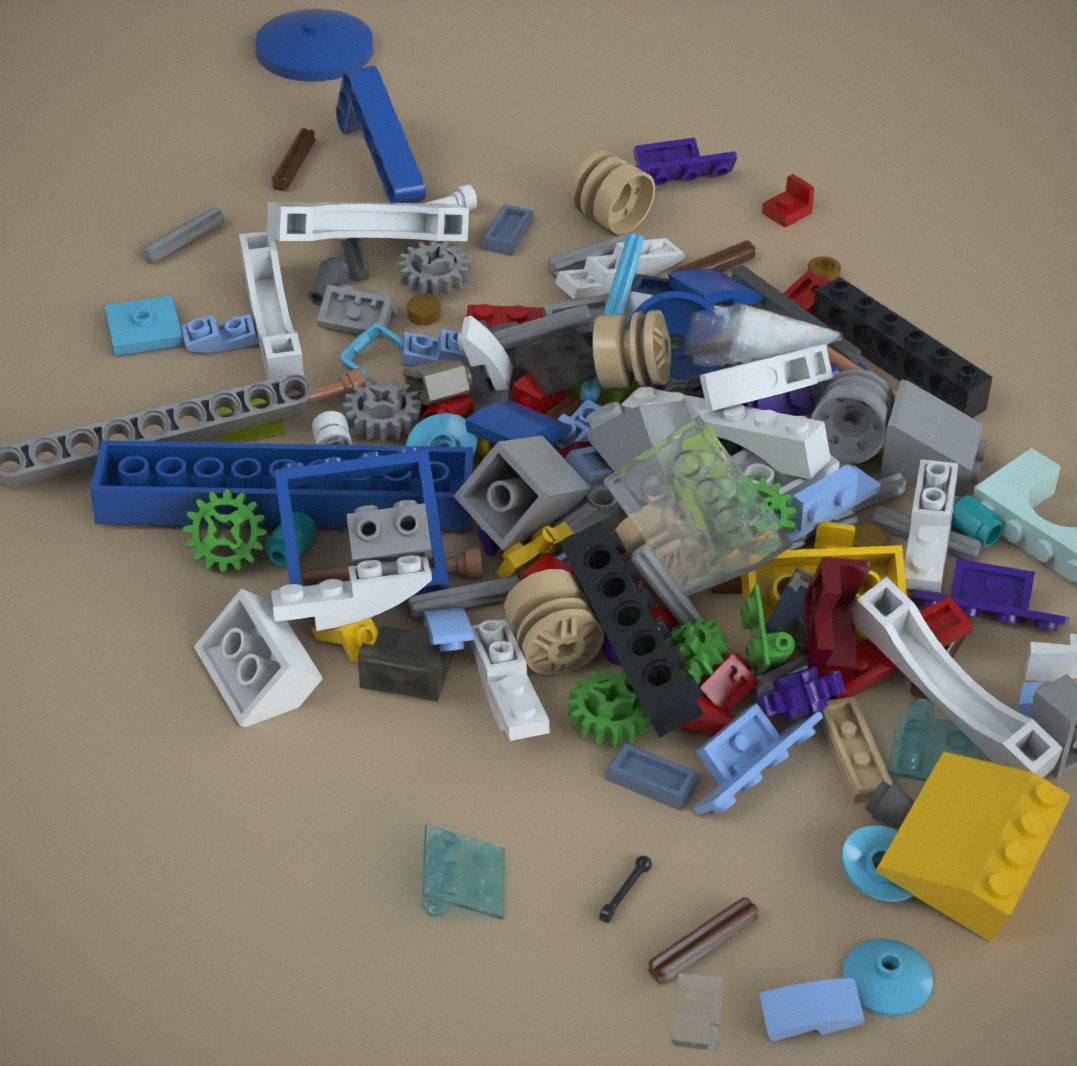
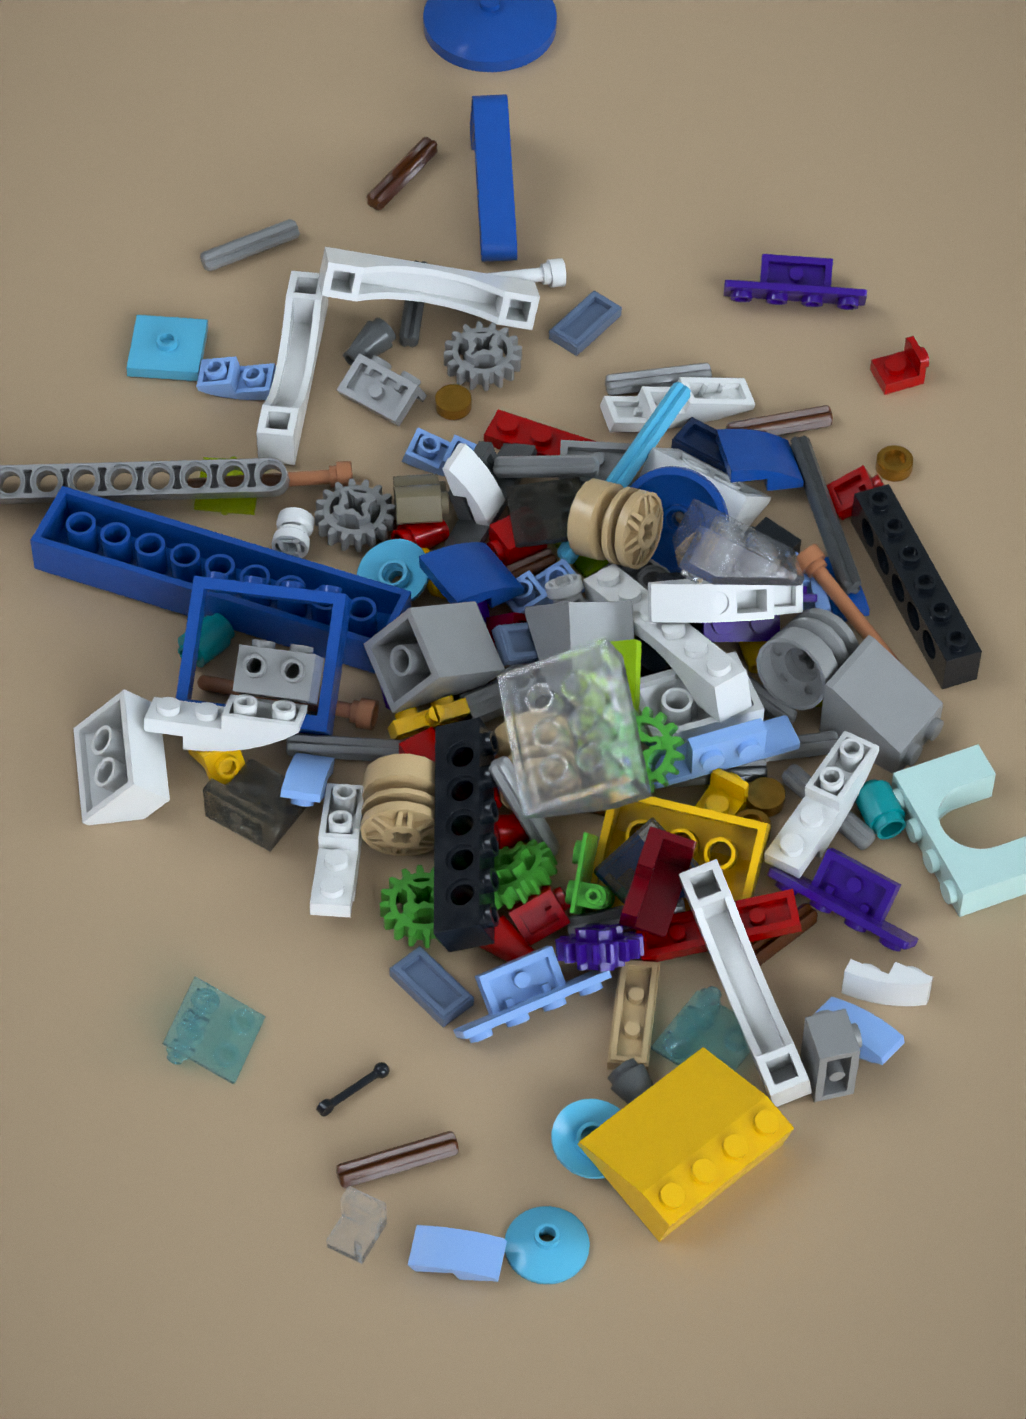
camera: 20 degrees right, 10 degrees up
bright green gear [183,489,268,573] -> none
medium azure piece [340,323,404,379] -> none
tan wheel [569,150,655,235] -> none

